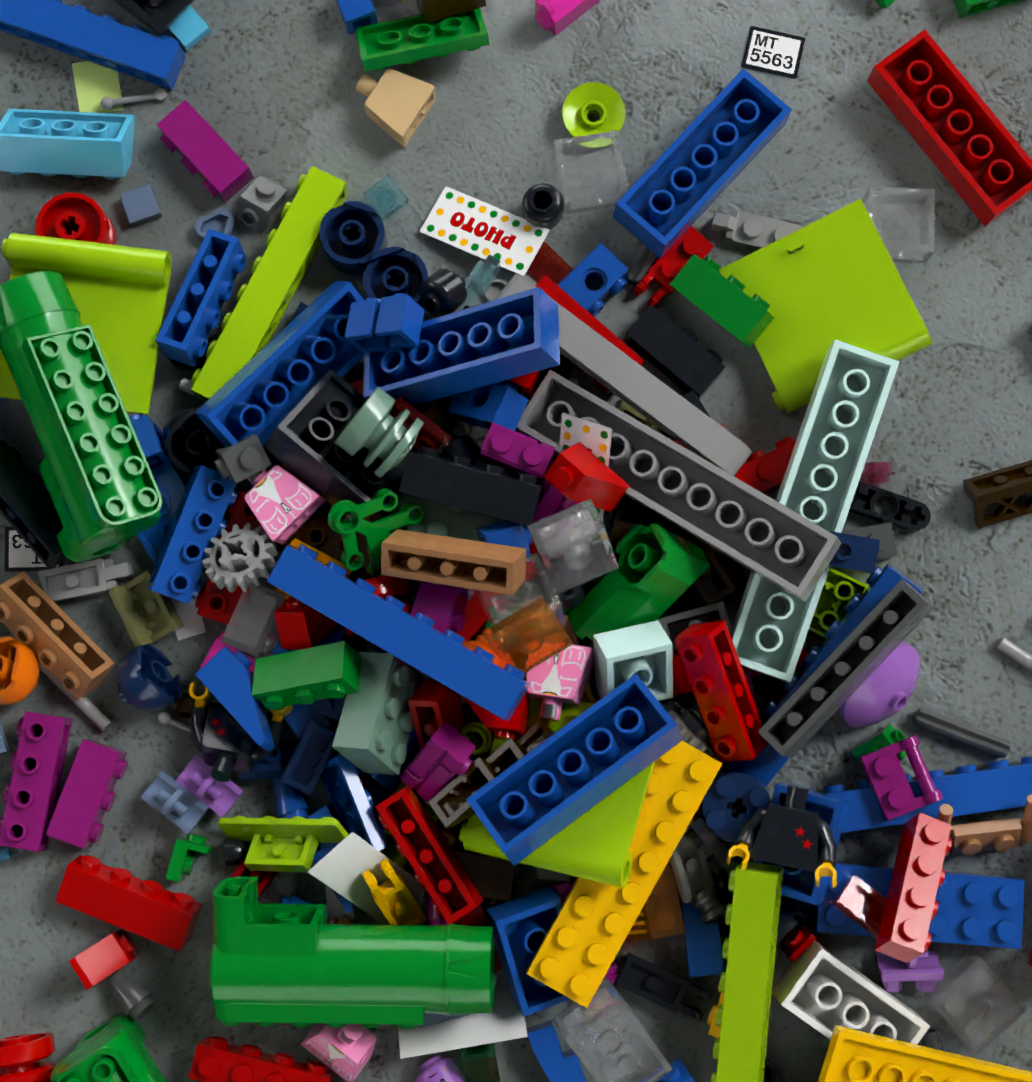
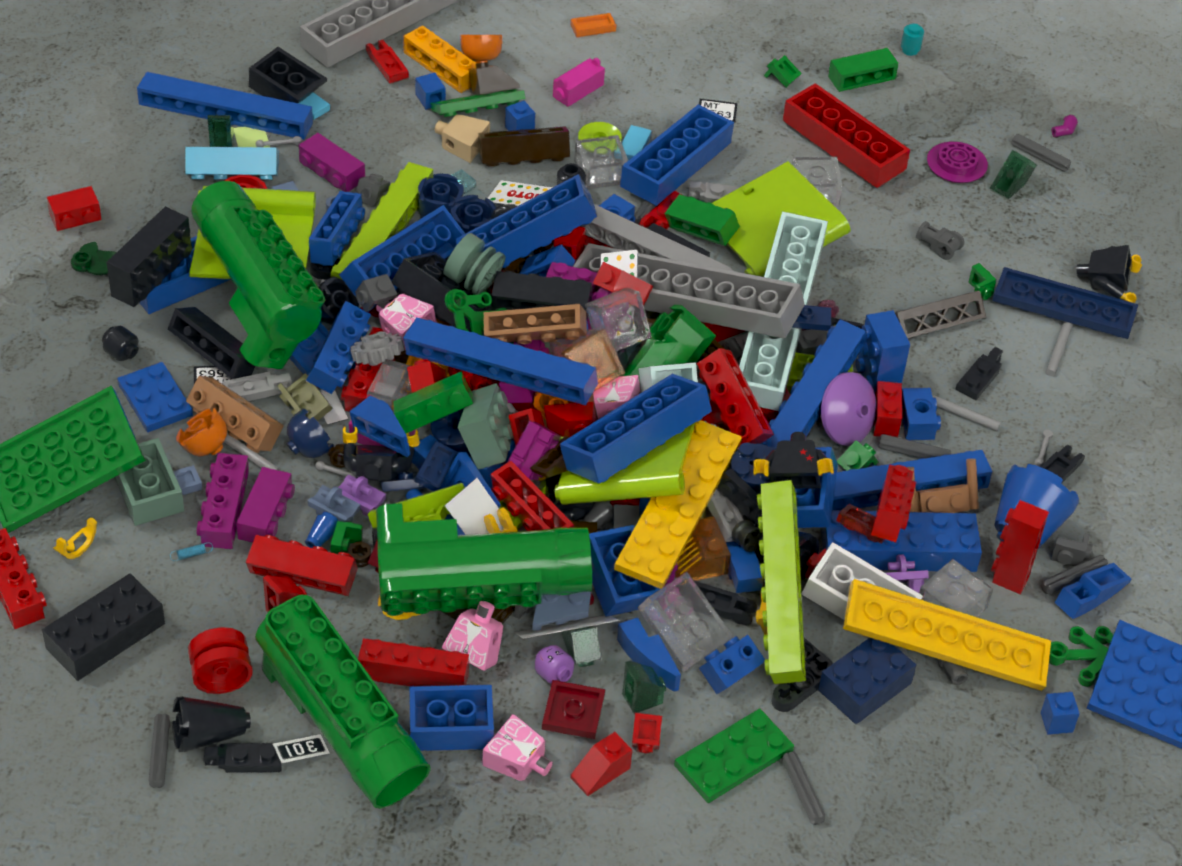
camera: 10 degrees left, 35 degrees down
blue piece [344,293,424,353] -> none
dark grey brick [758,579,935,757] -> none
magenta plate [859,735,943,821] -> none
none -> clear green slope [207,115,234,147]
none -> blue cone [305,512,339,548]
none -> dark brown bush [348,541,371,567]
none -> dark brown brick [478,126,570,167]
none -> blue brick [505,101,536,131]
none -> medium azure tile [617,125,652,161]
none -> blue brick [855,310,910,394]
none -> red brick [873,381,902,437]
none -> blue brick [902,388,941,440]

